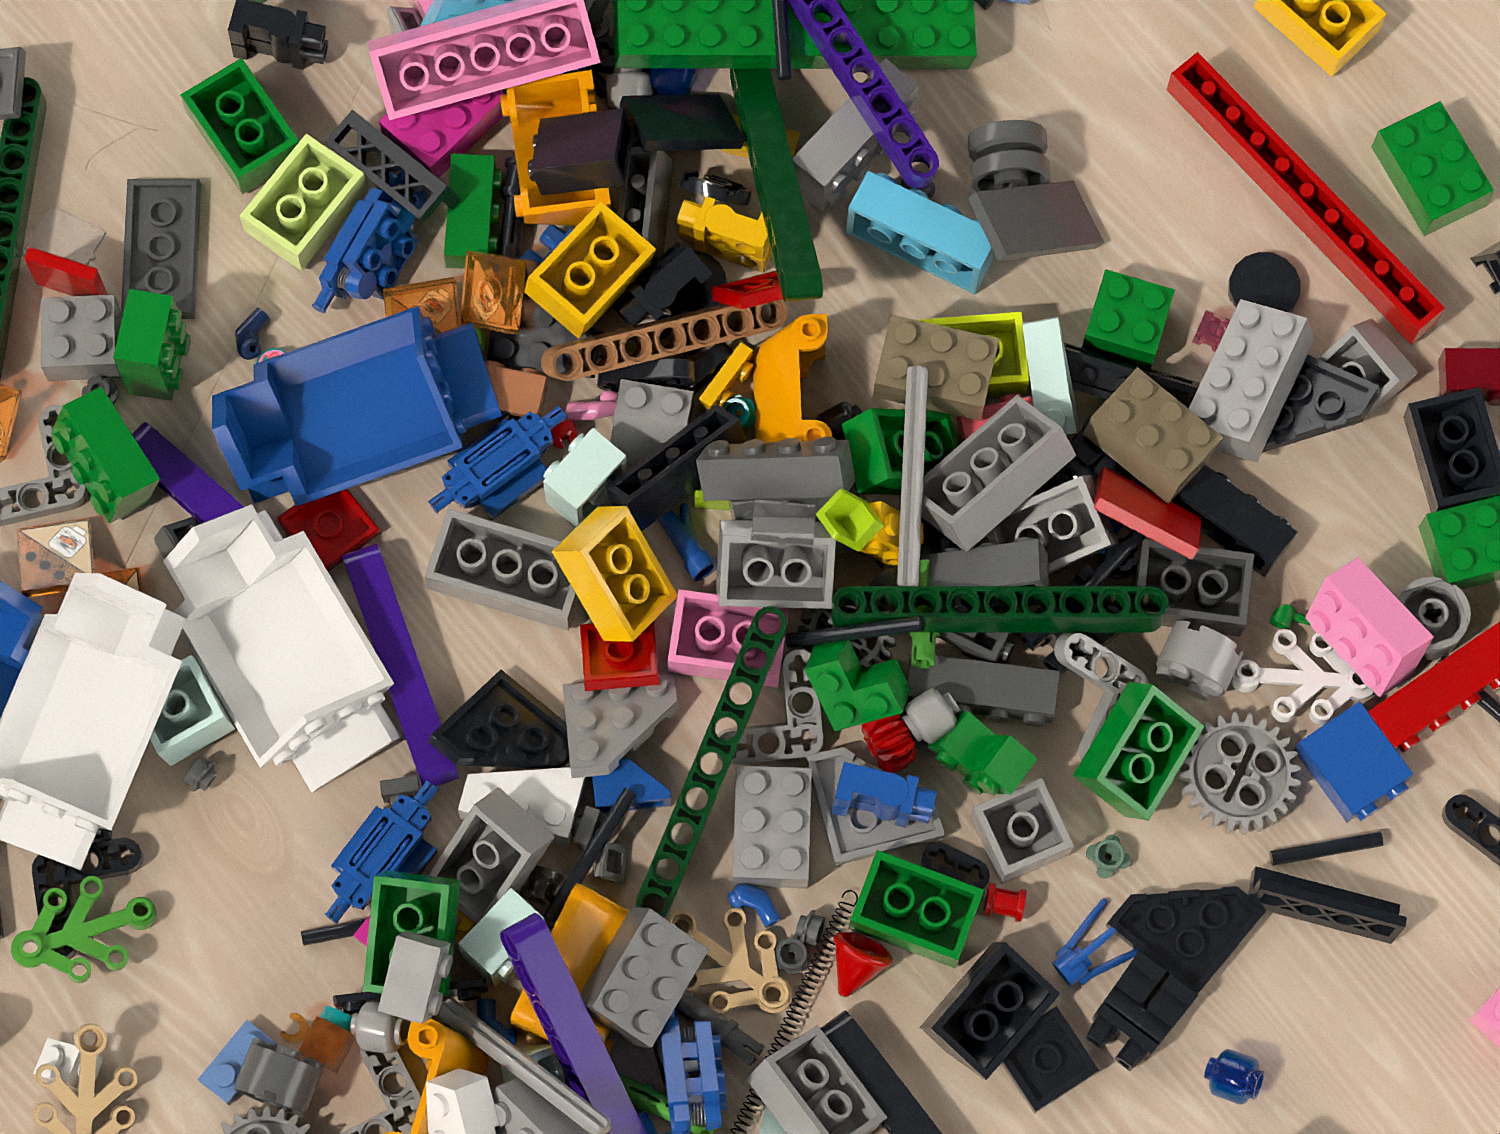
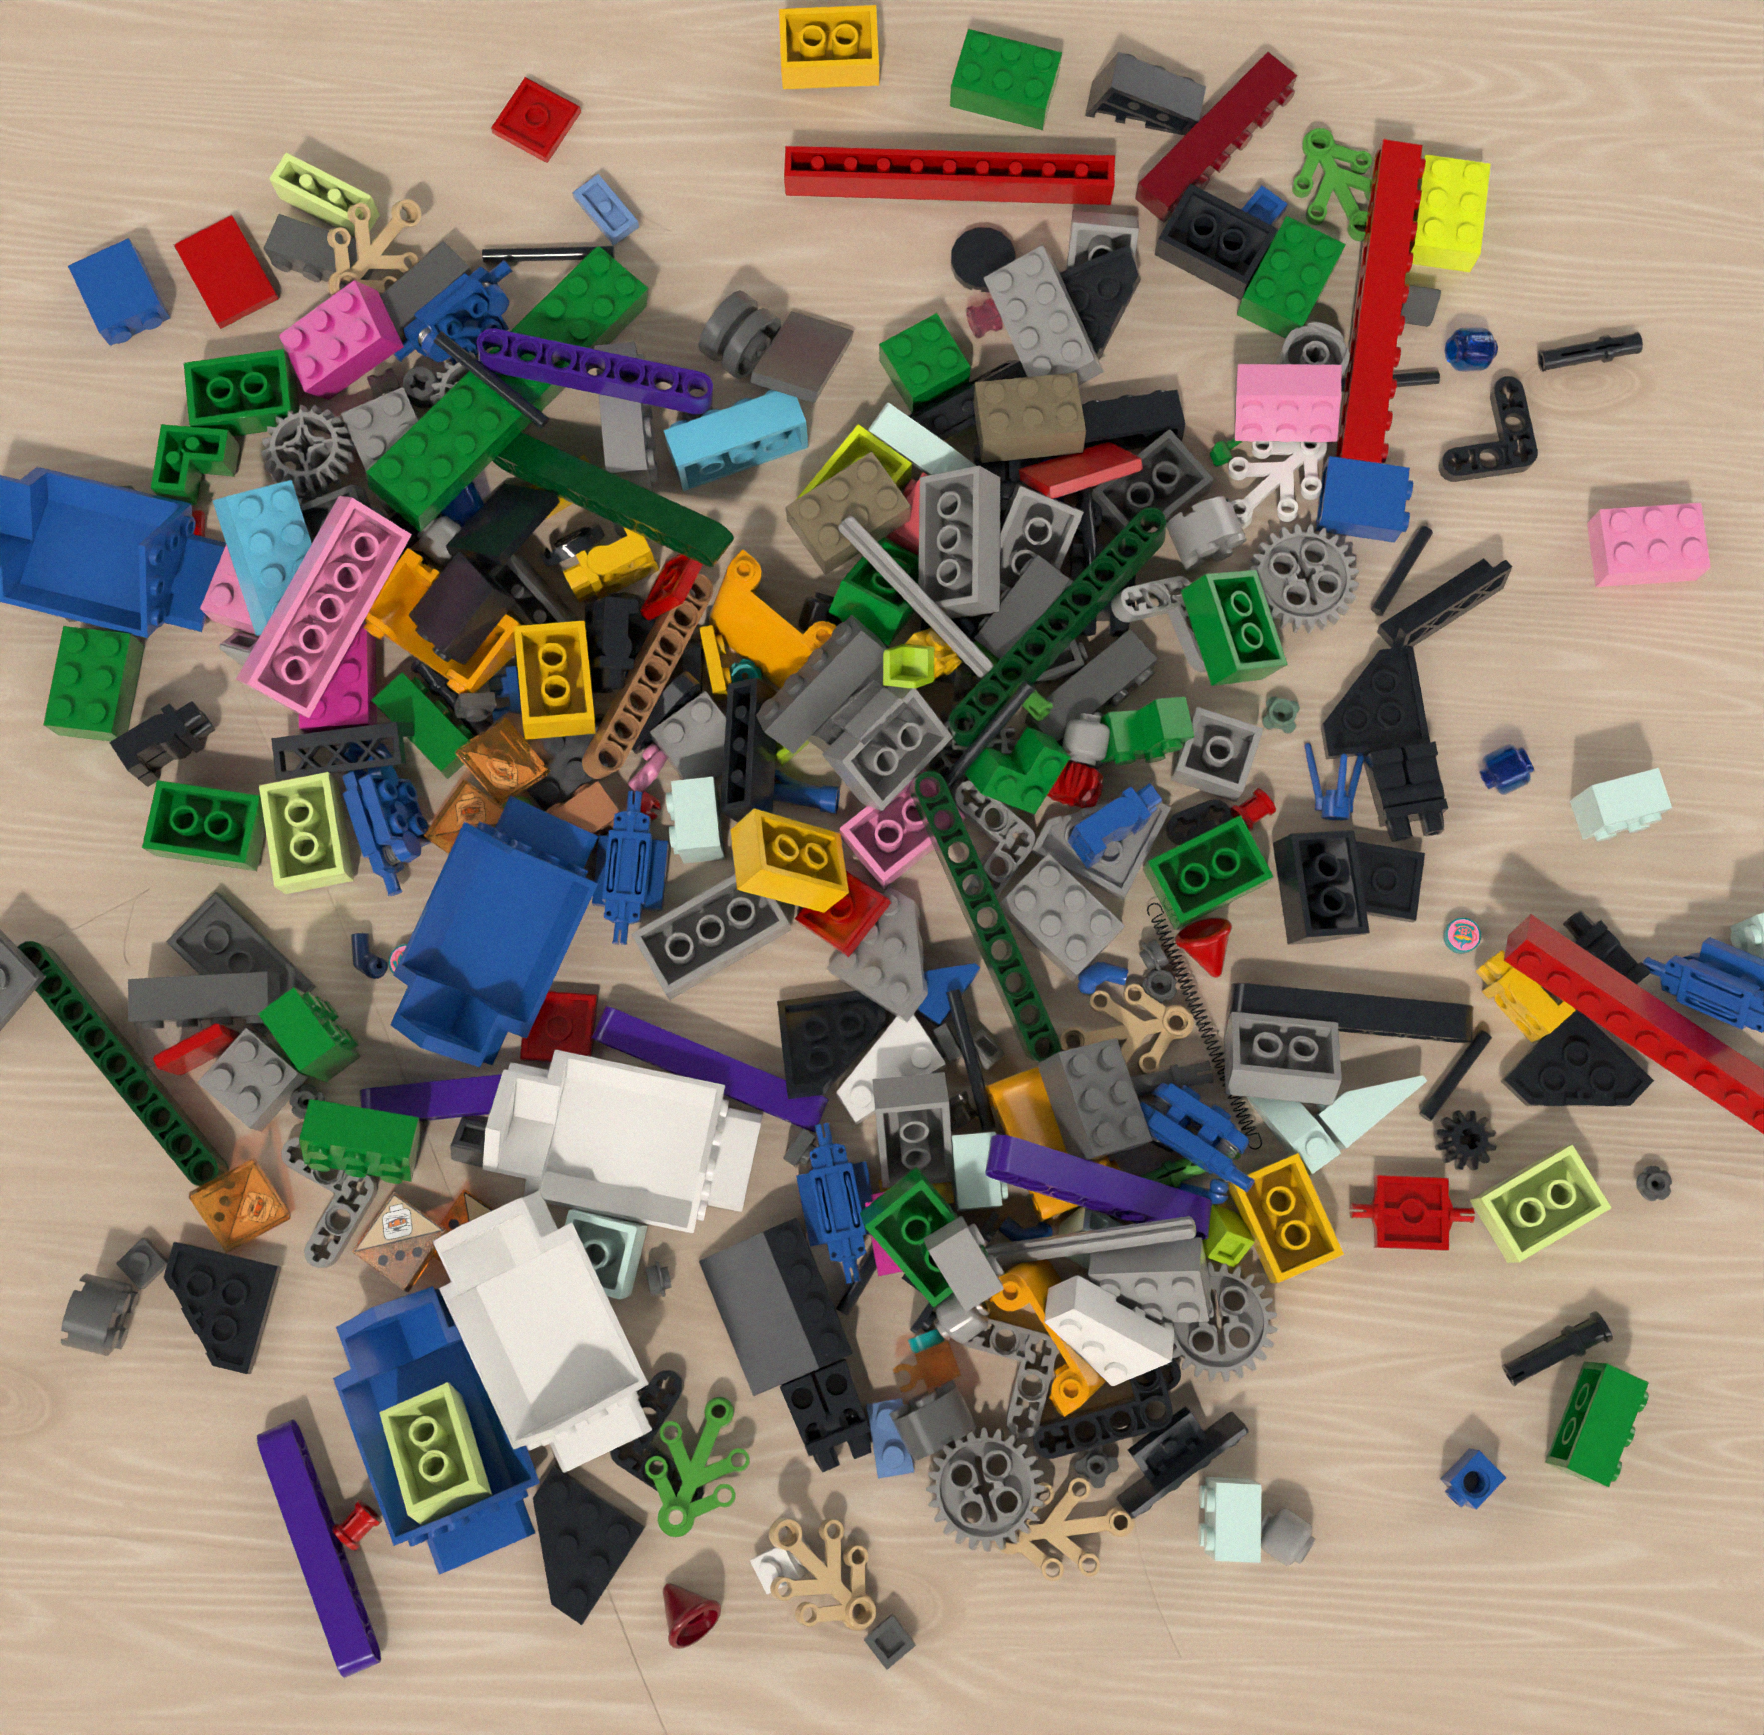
camera: 45 degrees left, 5 degrees up
none -> dark grey brick [128,972,280,1029]
none -> dark grey plate [455,692,496,722]
none -> slope [699,1218,853,1396]
none -> black hips [780,1358,872,1473]

